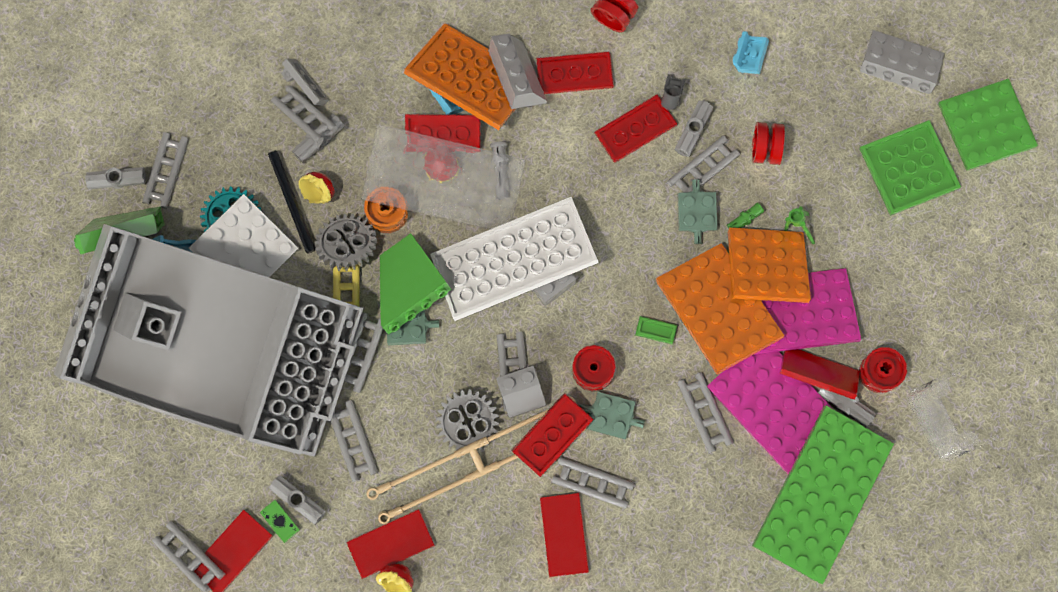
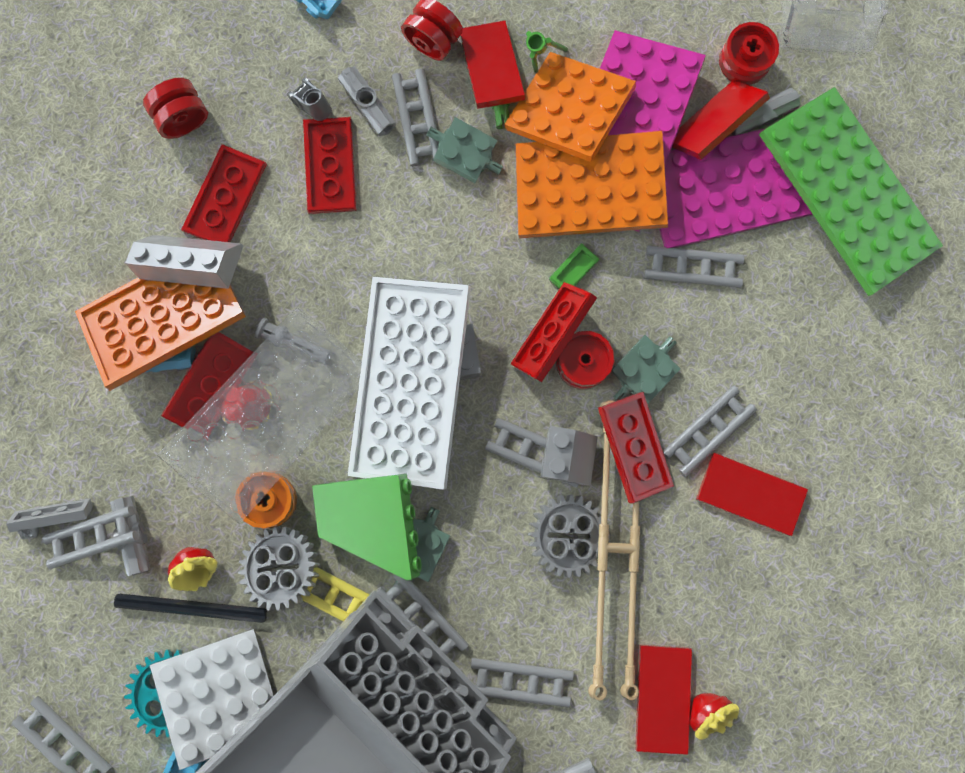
camera: 70 degrees left, 5 degrees up
none -> red tile [460,20,525,109]
none -> red tile [511,282,597,383]

